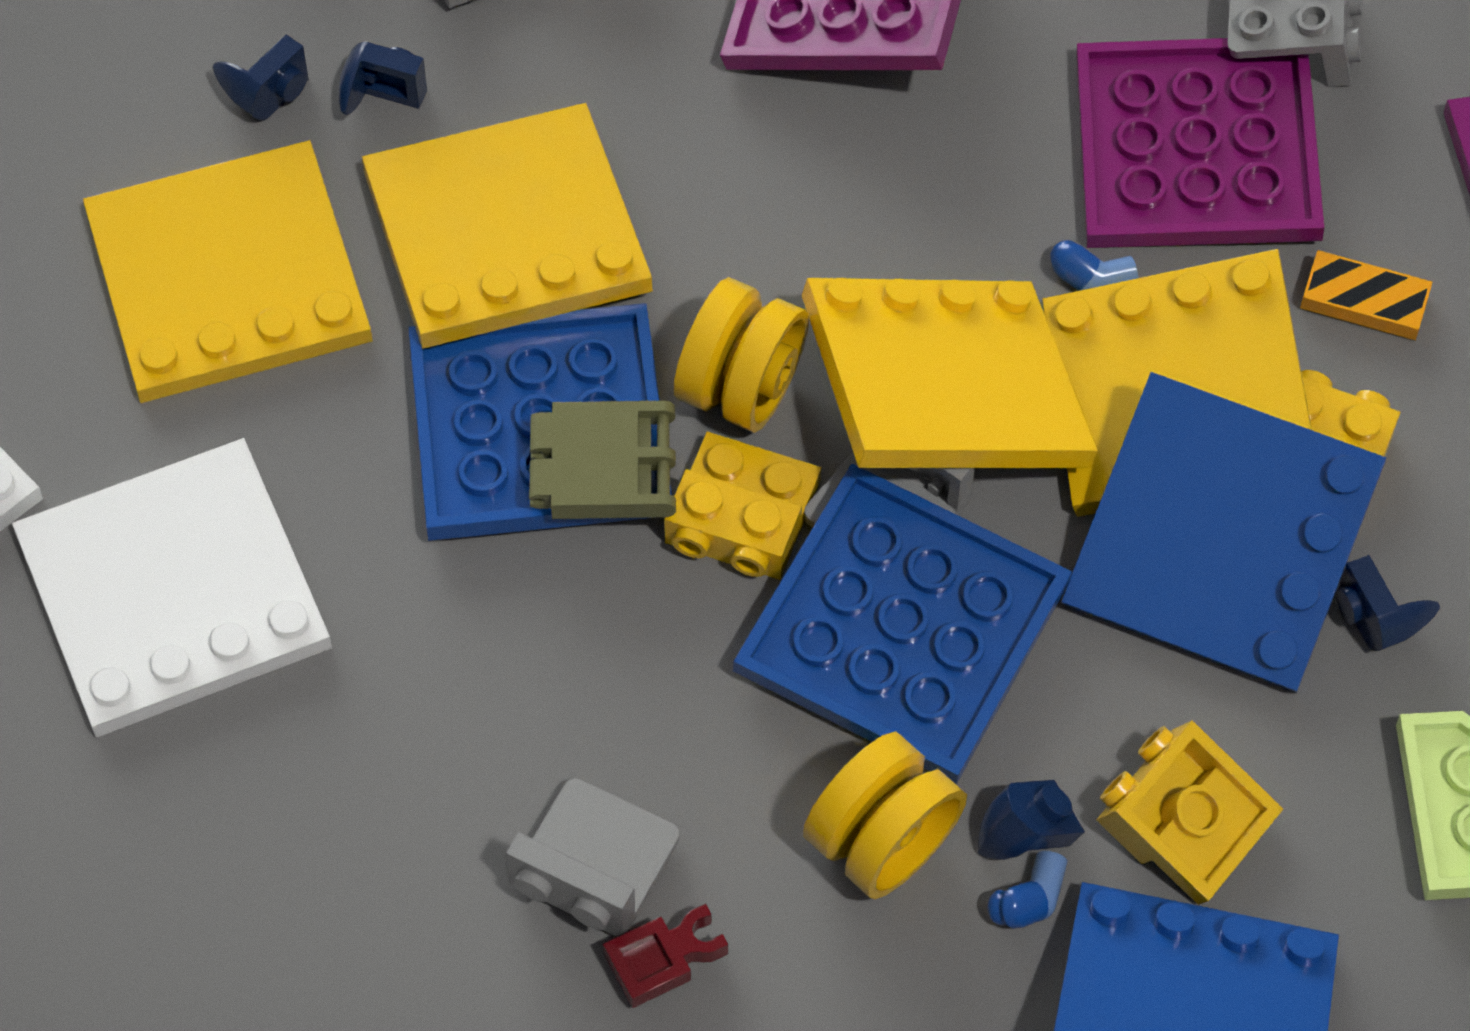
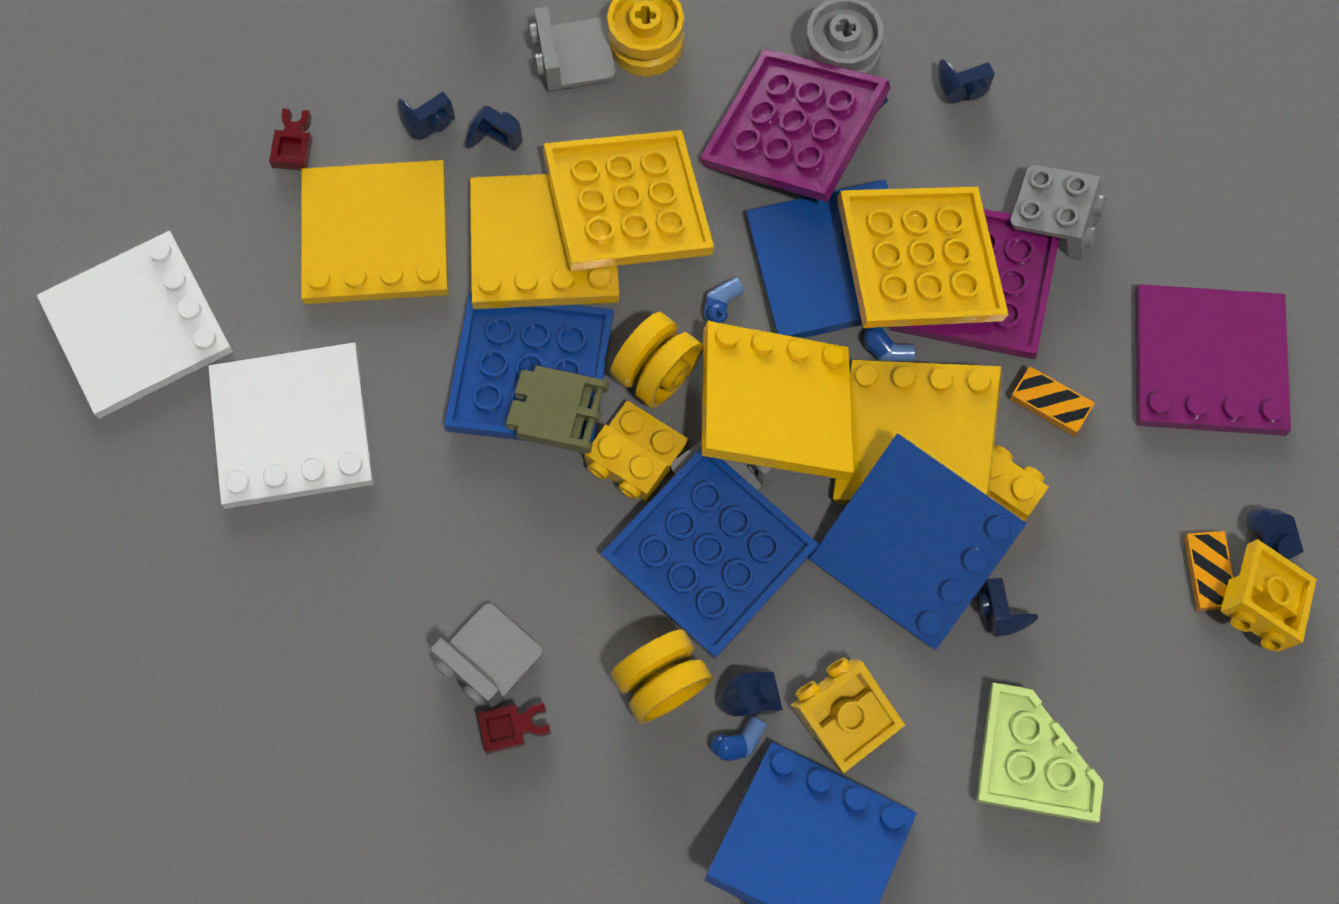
camera: 15 degrees right, 10 degrees up
none -> dark red plate [269,108,312,170]
none -> yellow plate [543,130,714,271]
none -> arm [703,277,744,323]
none -> blue plate [746,179,889,338]
none -> yellow plate [837,186,1009,328]

